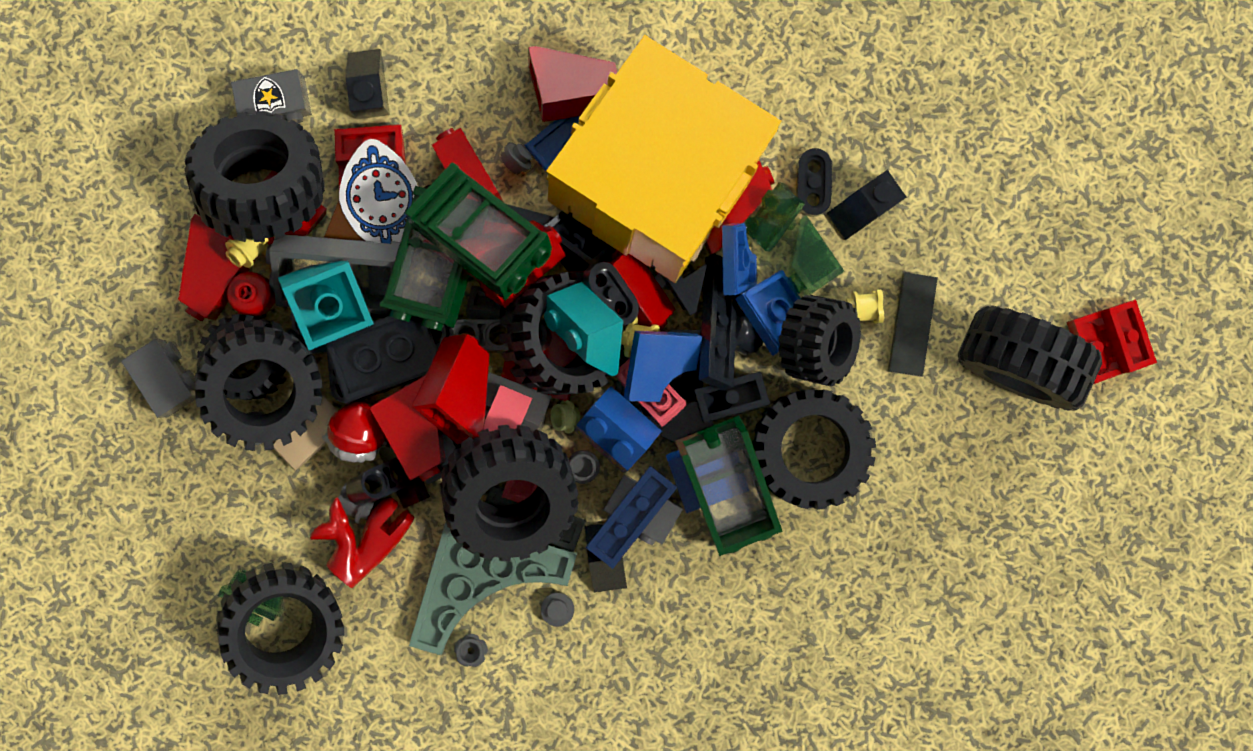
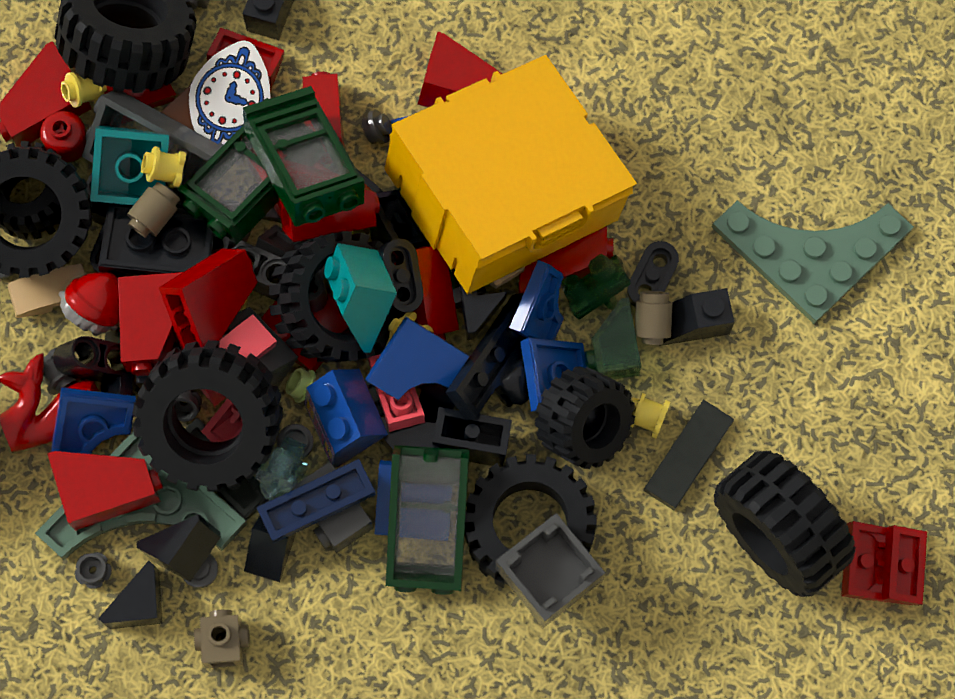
camera: 25 degrees right, 15 degrees down
none -> red slope [47,451,164,531]
none -> blue tile [50,387,136,454]
none -> black slope [98,561,163,629]
none -> dark tan brick [127,182,180,238]
none -> black slope [137,514,220,582]
none -> light yellow brick [141,146,186,189]
none -> dark tan brick [194,610,250,668]
none -> clear light blue hips [254,437,309,501]
none -> dark grey container [495,513,605,628]
none -> dark tan brick [635,291,673,345]
none -> sand green plate [712,200,914,324]

